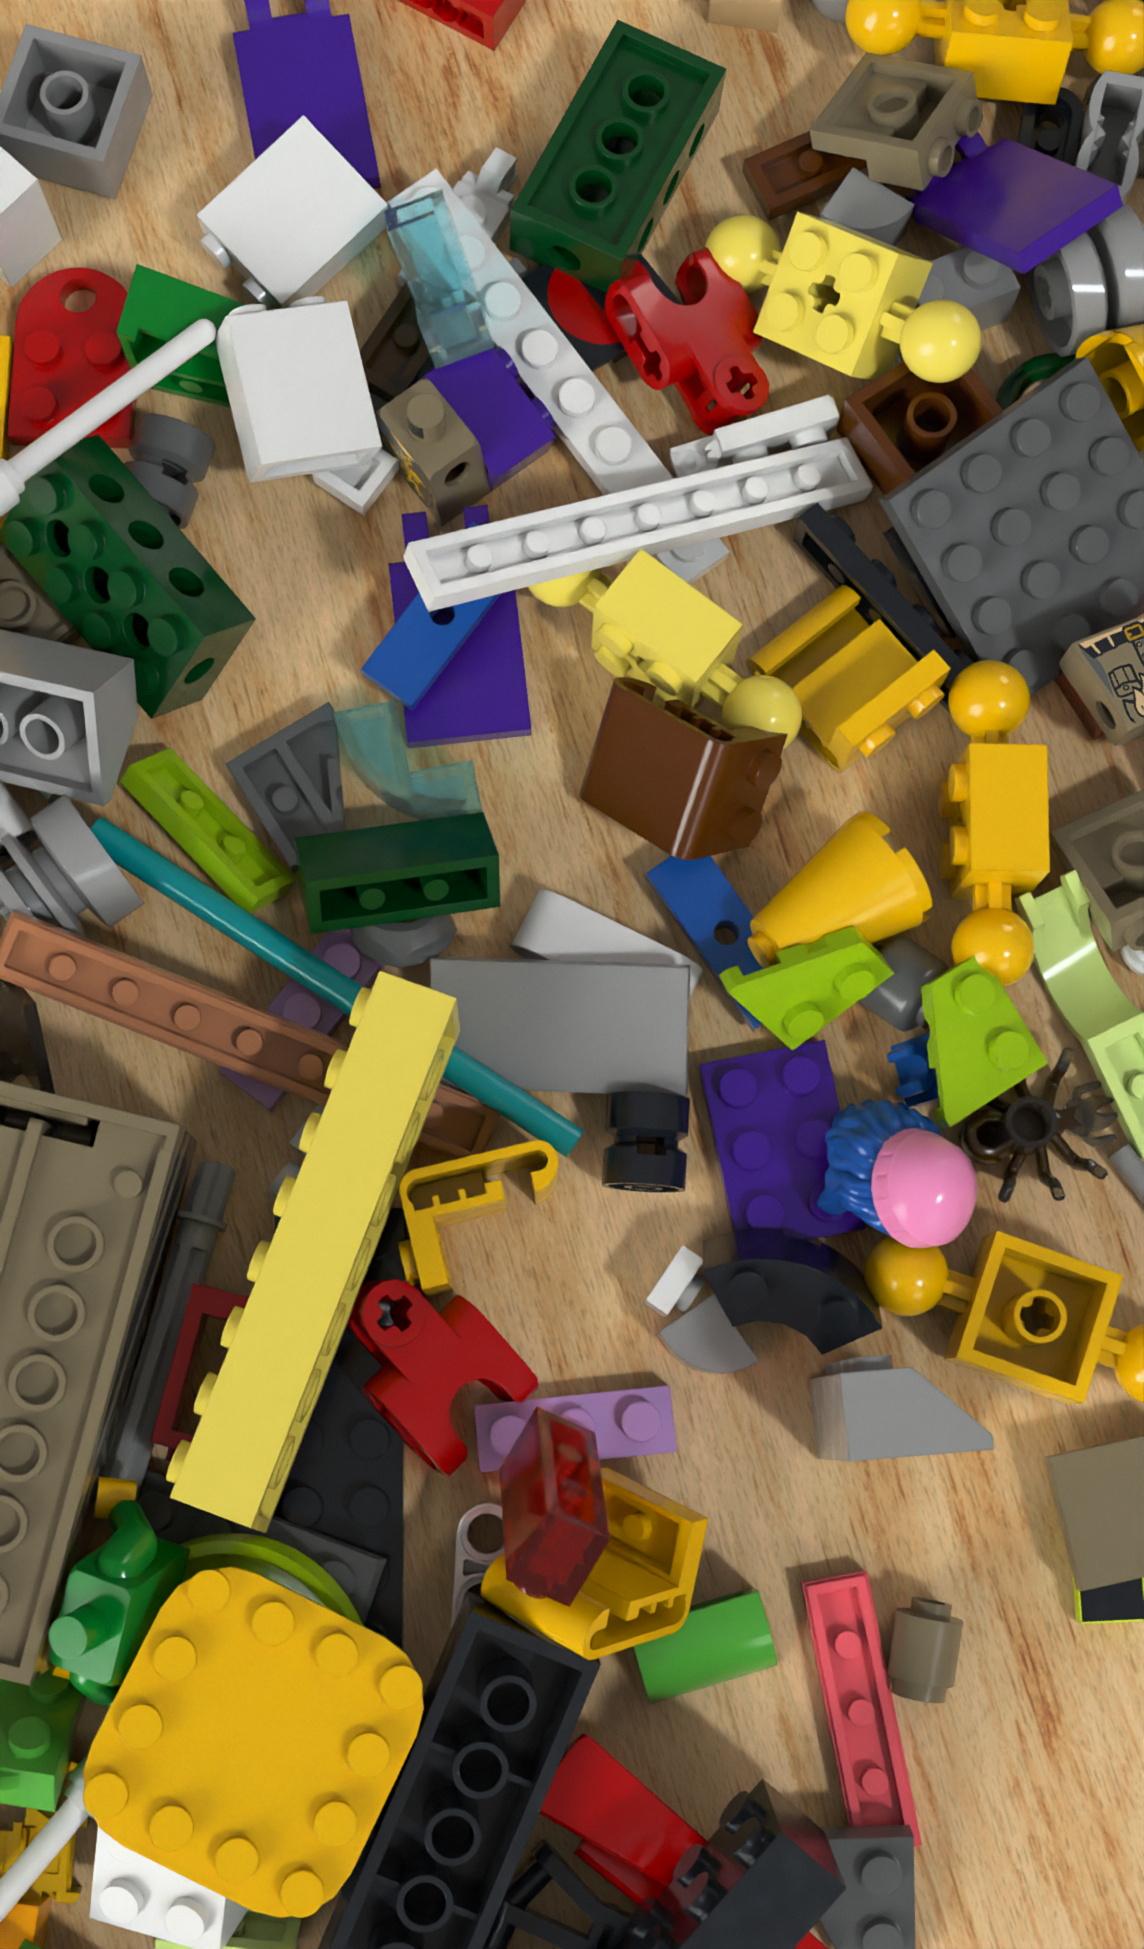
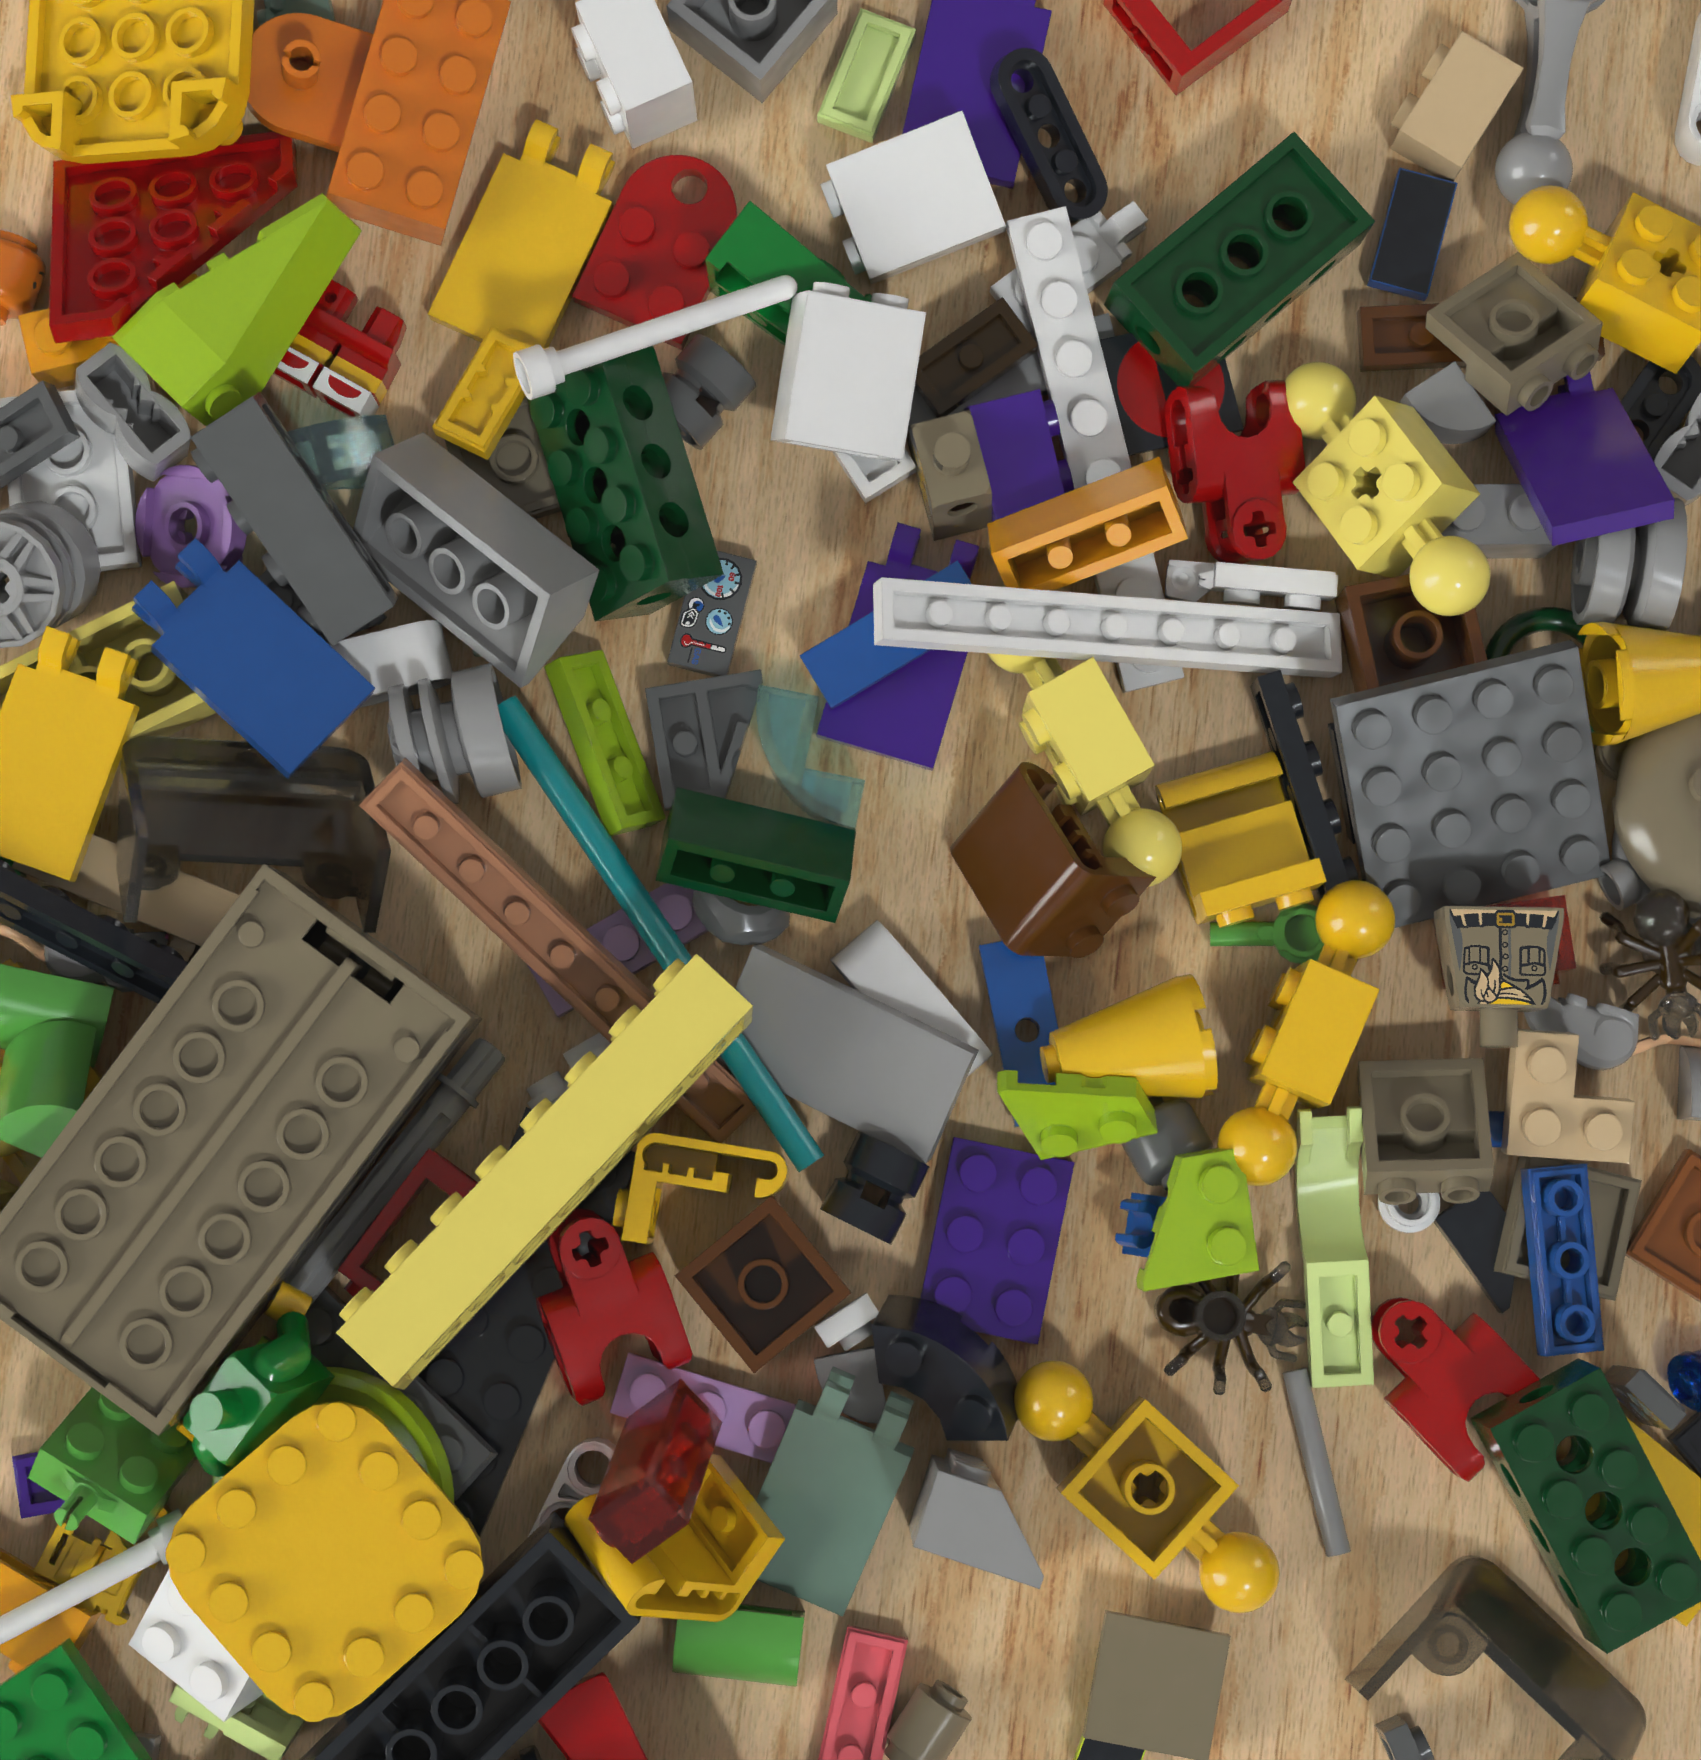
camera: 25 degrees right, 5 degrees up
clear light blue brick [384,189,494,369] -> none
hair [816,1099,978,1248] -> none
none -> dark grey tile [667,551,757,677]
none -> reddish brown brick [674,1195,852,1373]
none -> sand green tile [756,1366,915,1617]
none -> yellowish green tile [817,8,916,143]
none -> light orange brick [987,457,1188,591]
none -> black plate [990,48,1108,223]
none -> bright green plate [1210,904,1324,964]
none -> black tile [1367,168,1458,301]

